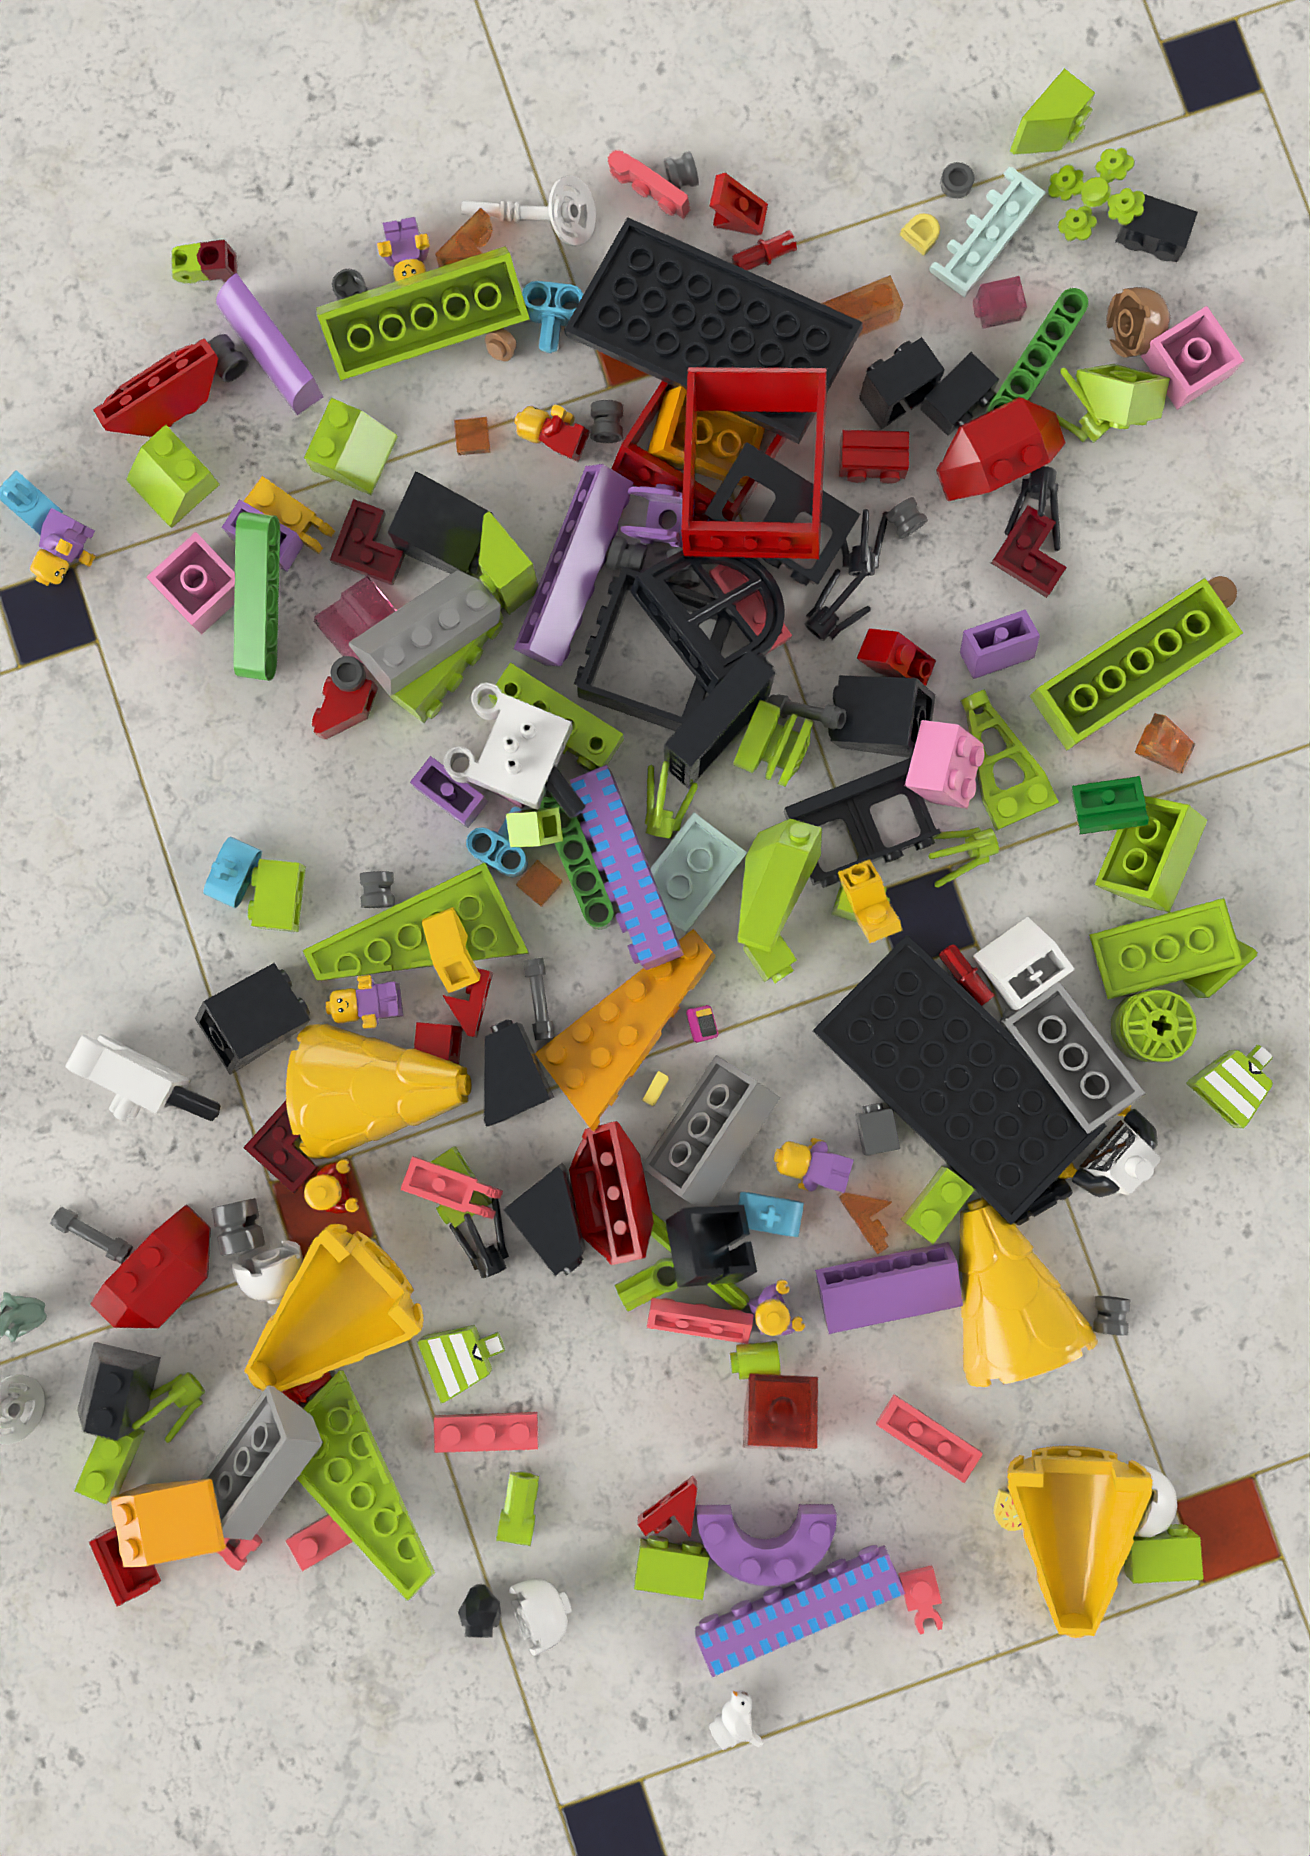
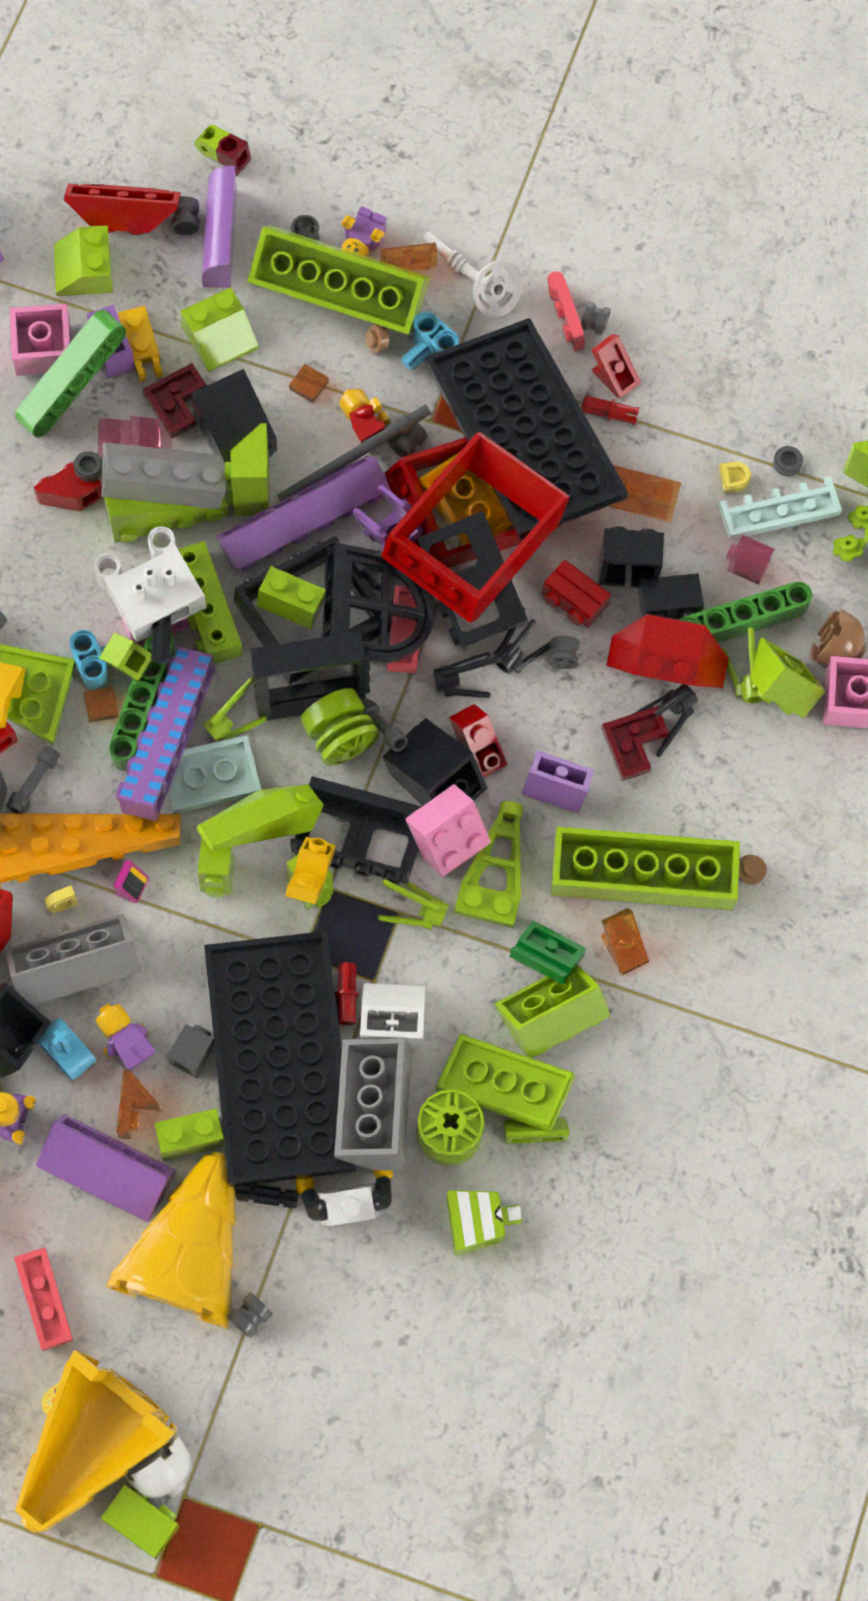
camera: 30 degrees right, 15 degrees down
medium lavender brick [410,755,488,828] -> none
dark grey wheel [606,536,648,572] -> none
none -> lime brick [257,566,326,629]
none -> dark grey bar [277,404,432,501]

